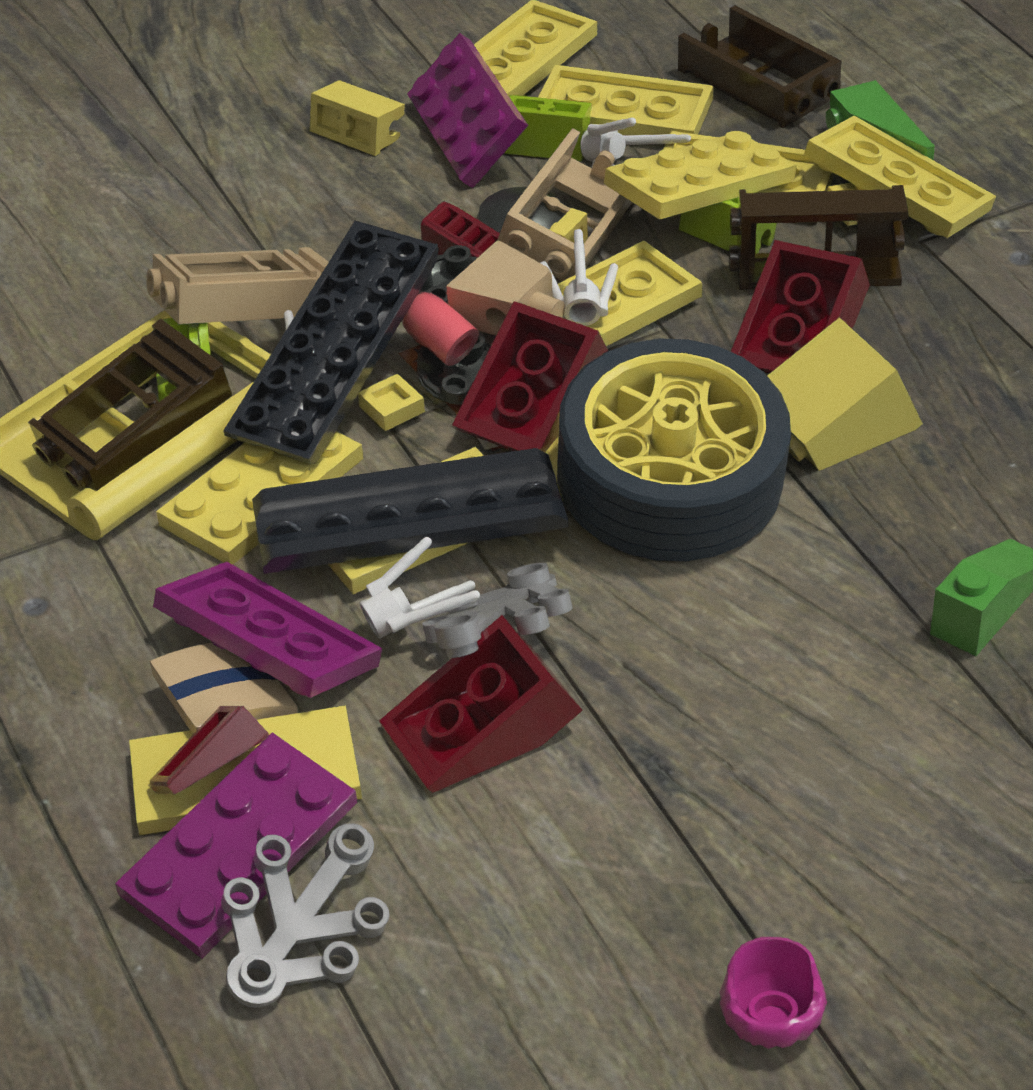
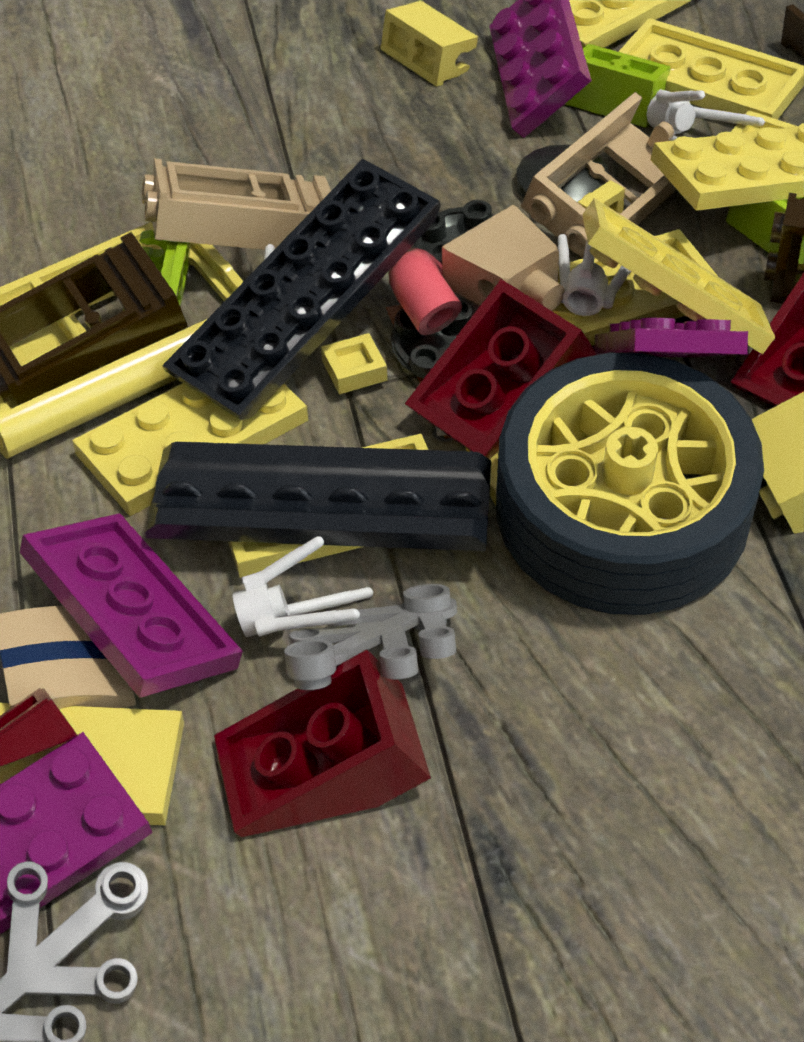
camera: 15 degrees right, 5 degrees up
dark red slope [421,201,500,258] -> none
none -> light yellow plate [582,198,775,354]
none -> magenta plate [594,318,748,358]

